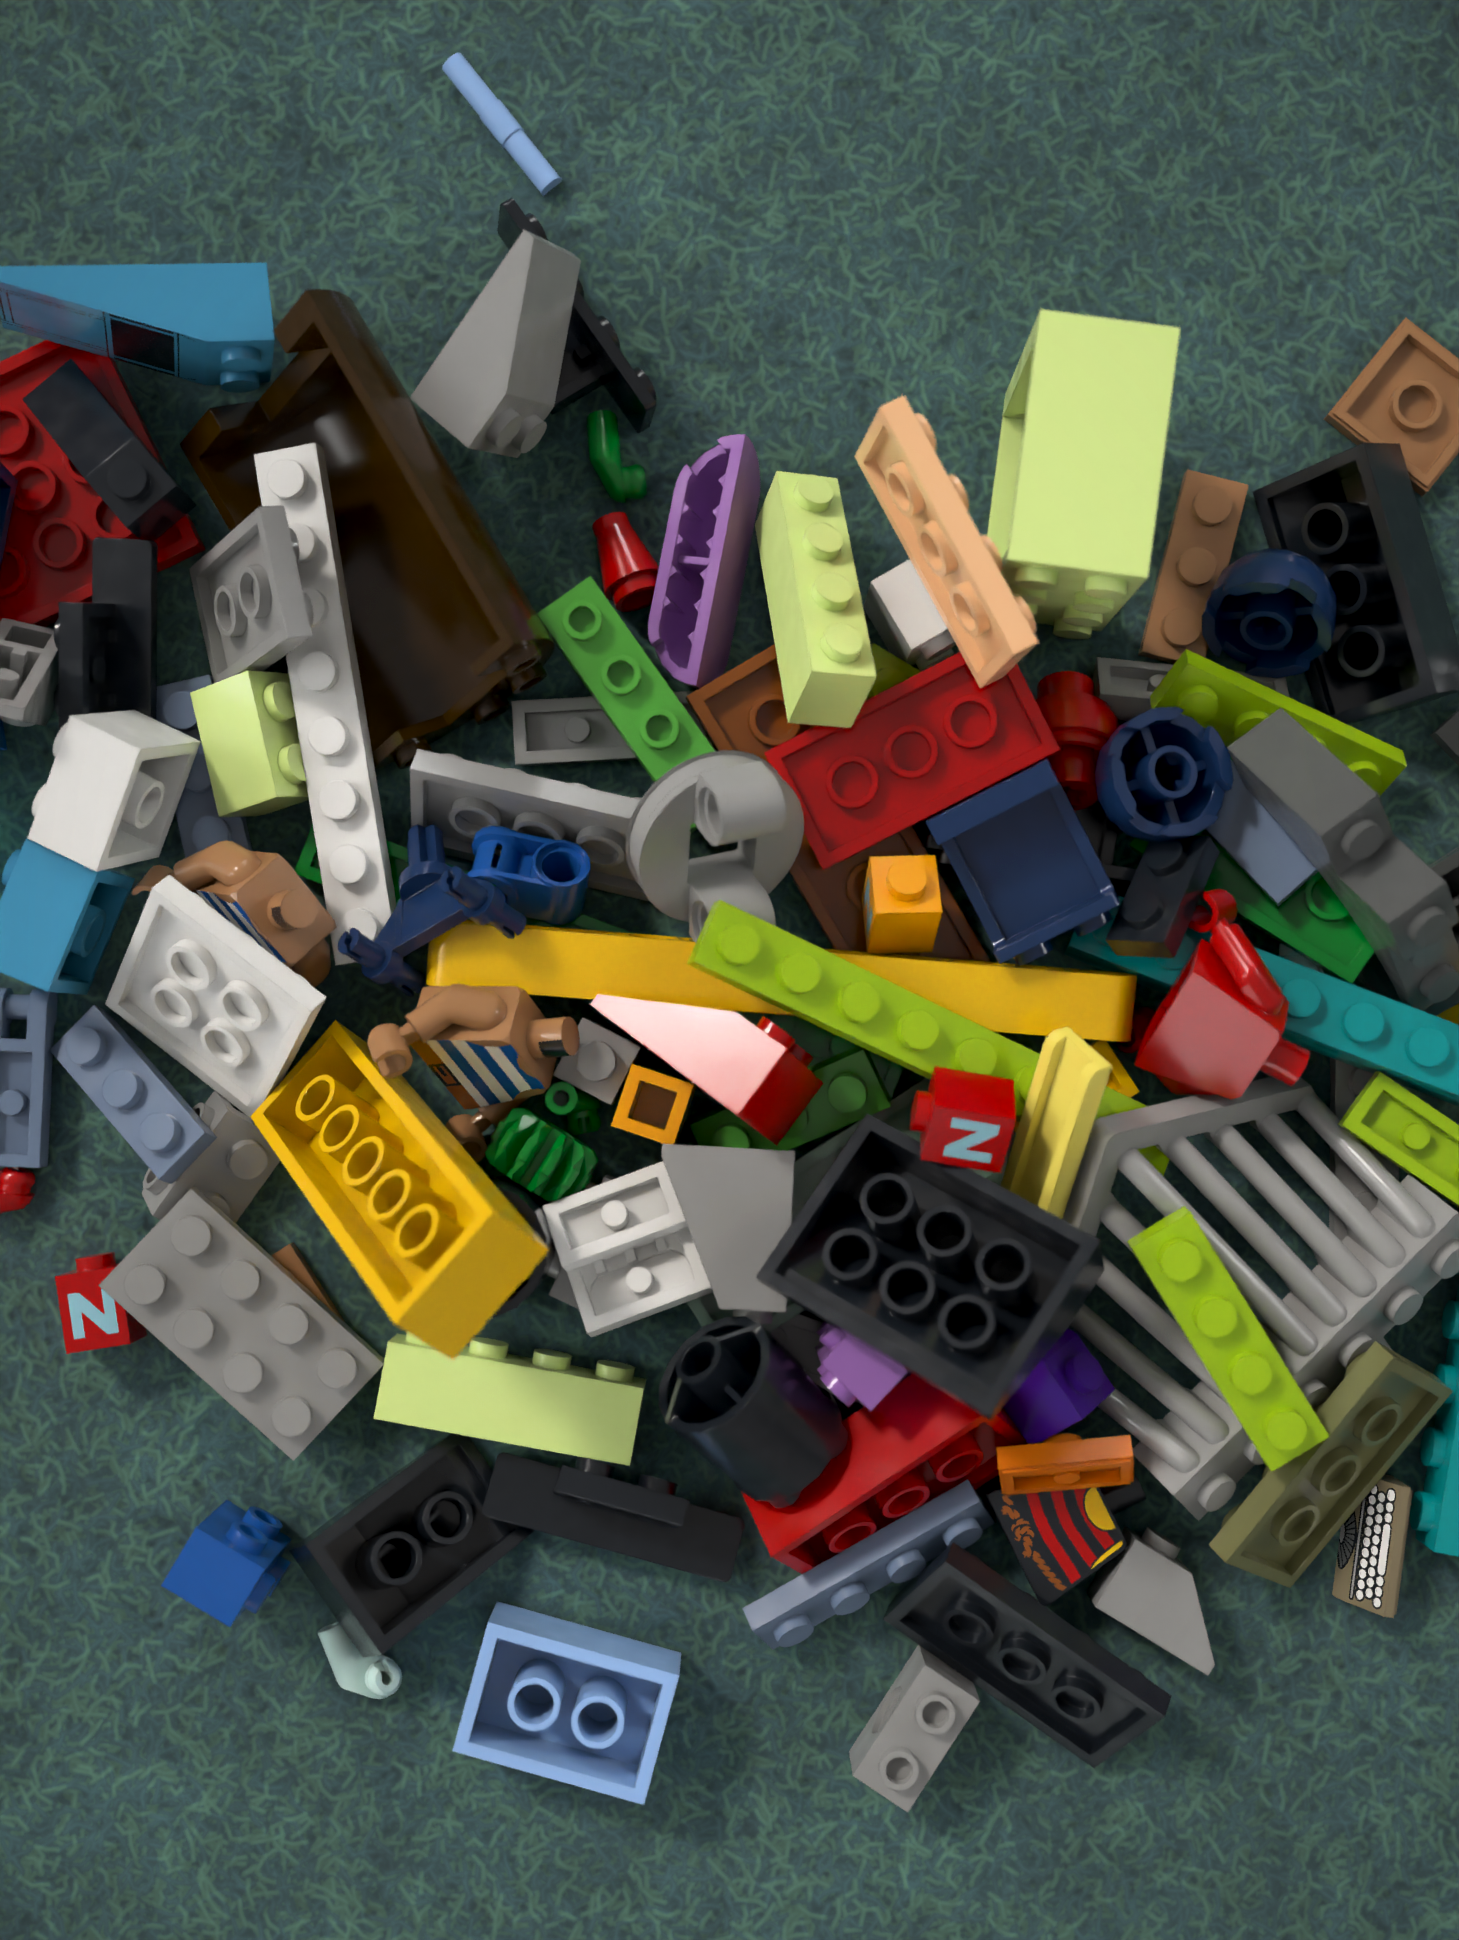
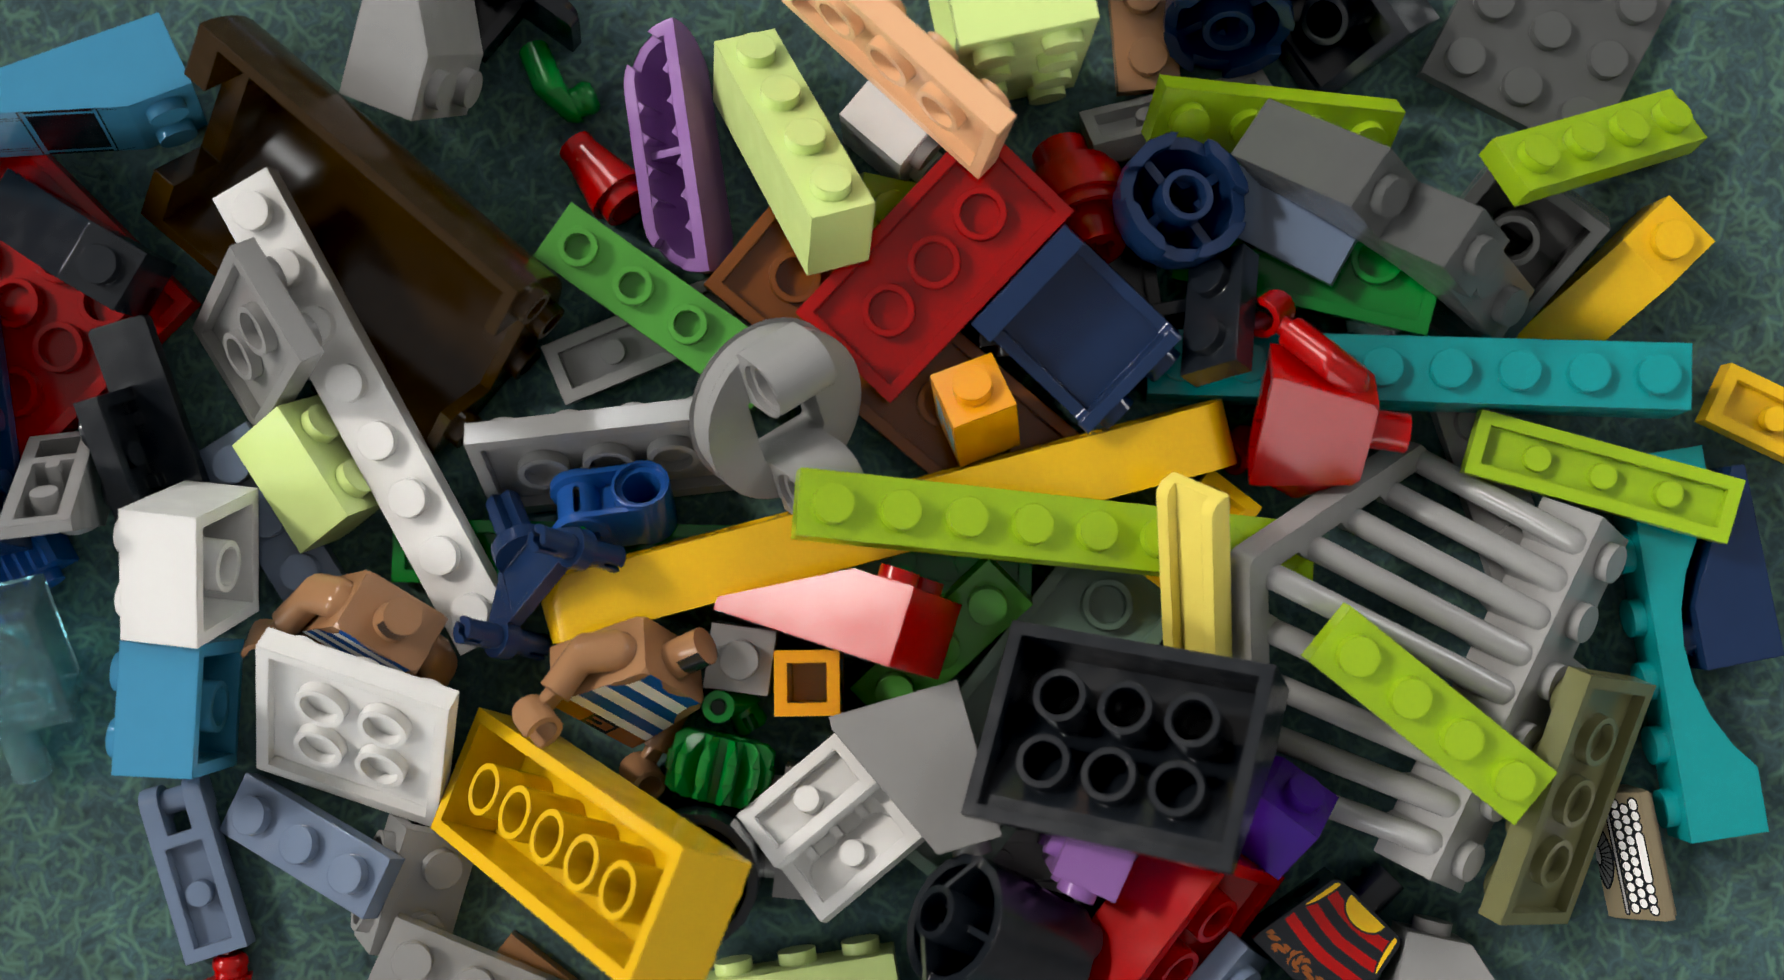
camera: 20 degrees left, 0 degrees up
red brick [910,1066,1016,1174] -> none
orange plate [996,1433,1134,1496] -> none

